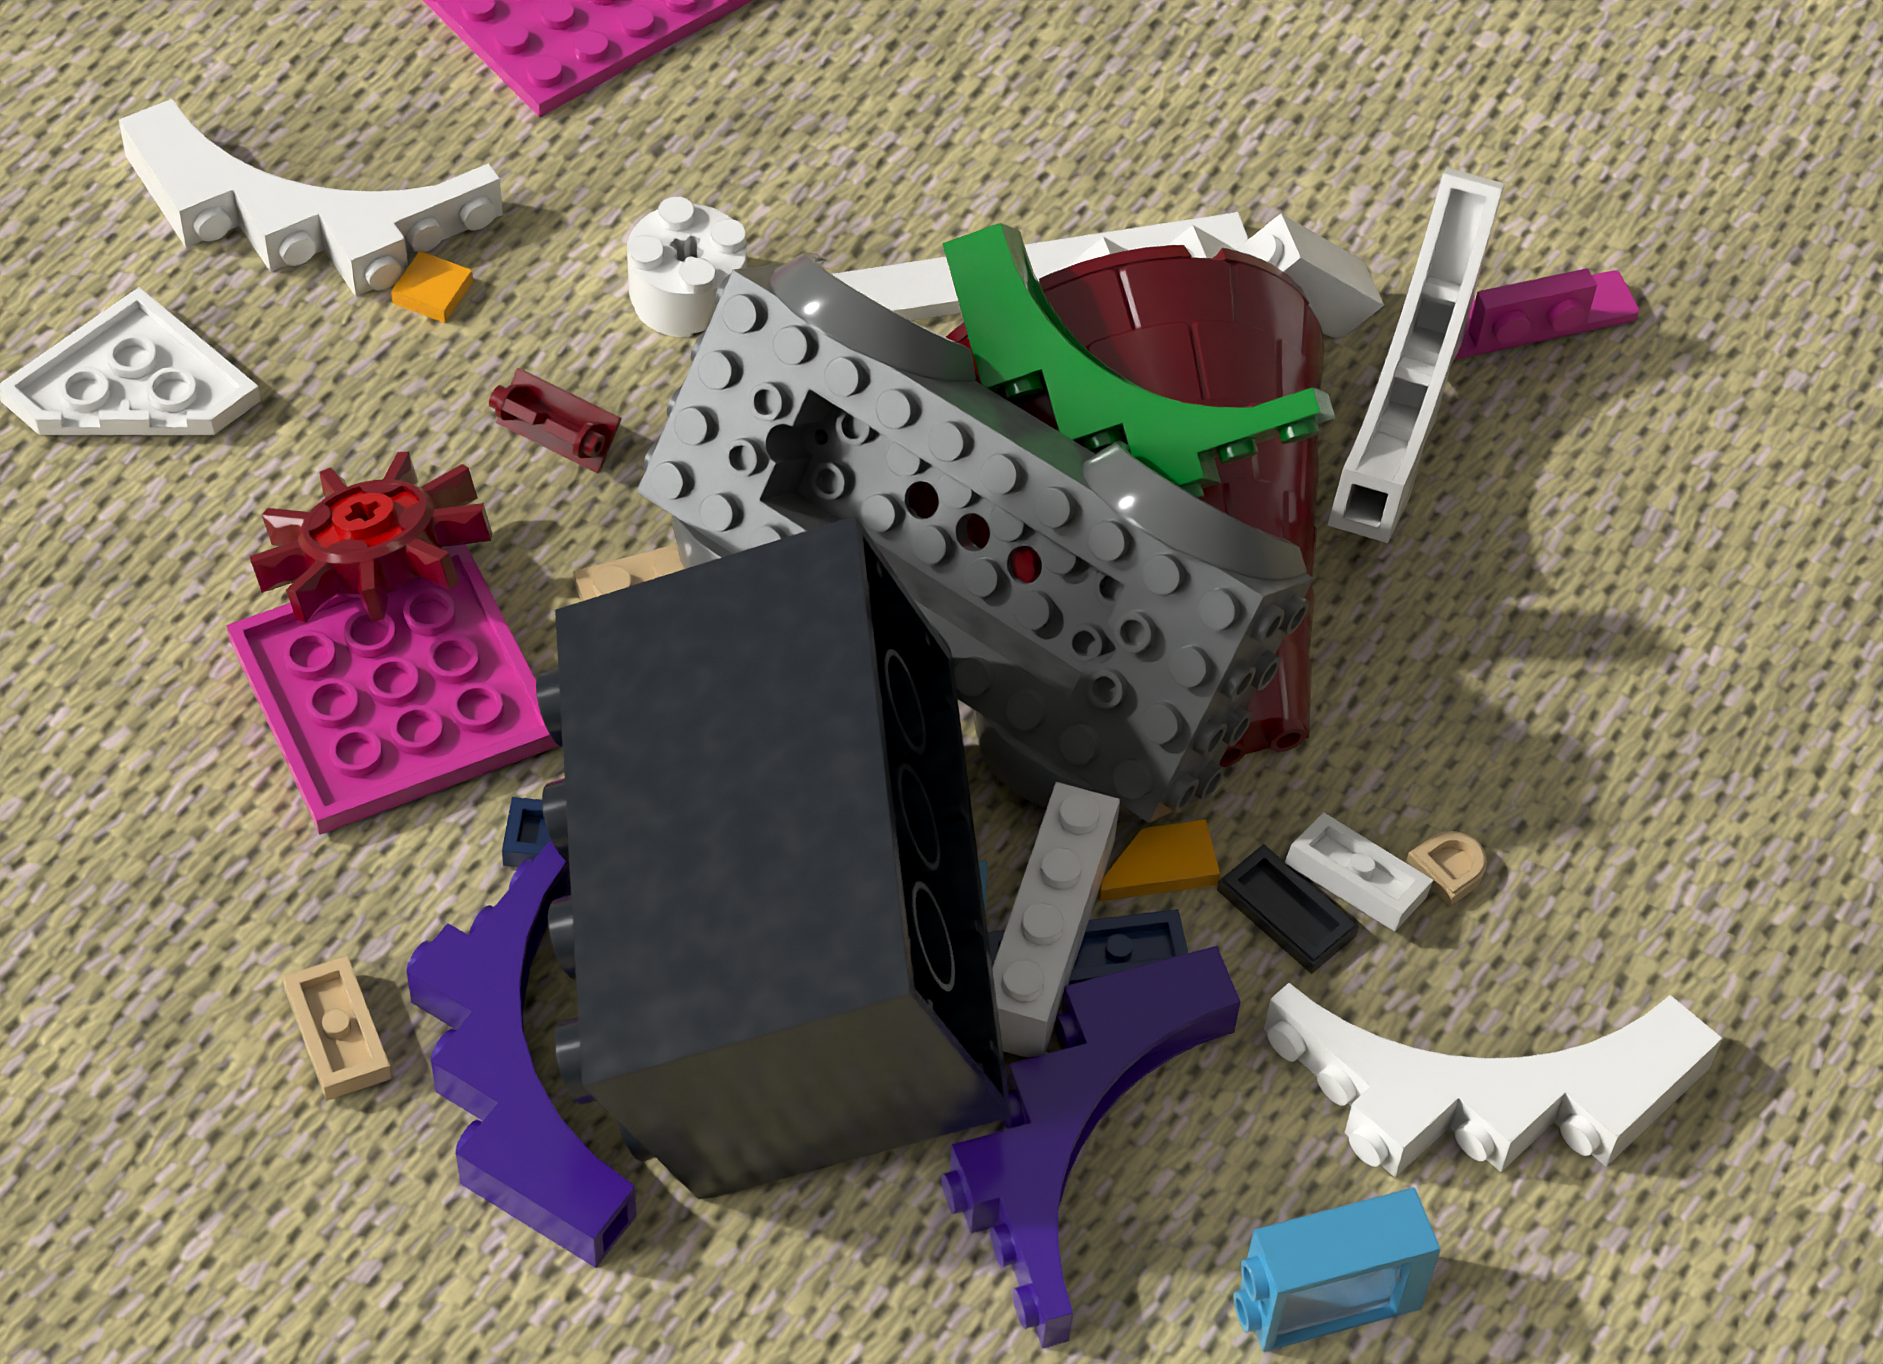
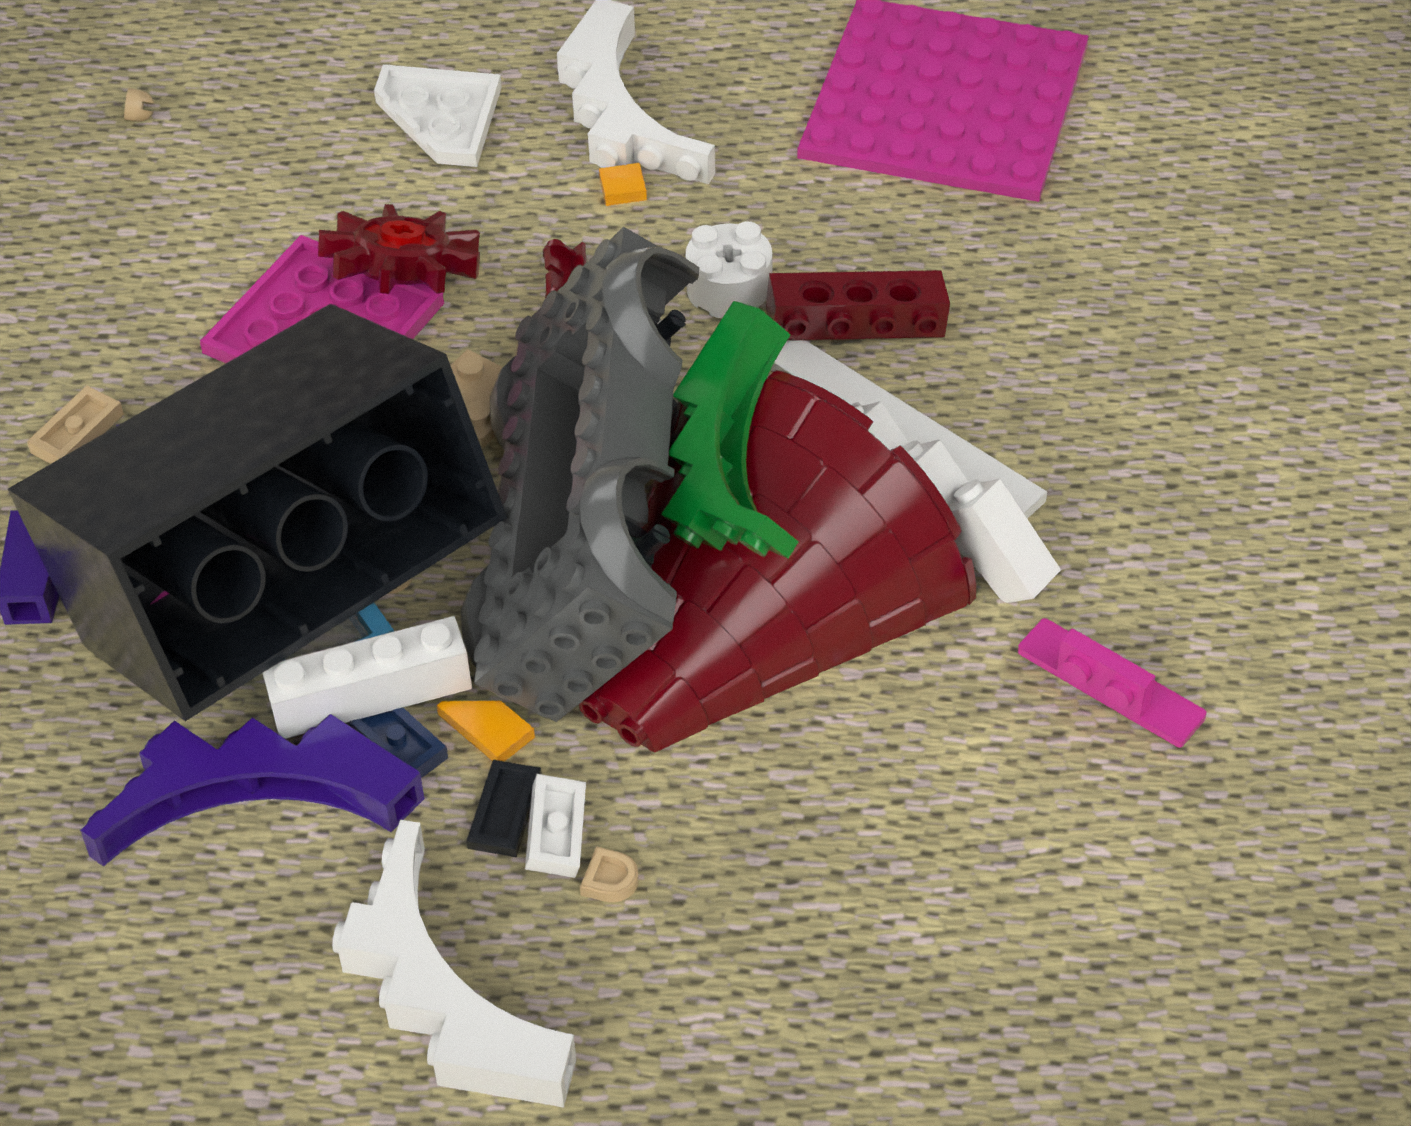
camera: 60 degrees right, 5 degrees down
dark azure window [1234,1187,1441,1352] -> none
white arch [1327,167,1505,543] -> none
none -> dark red brick [766,270,950,340]

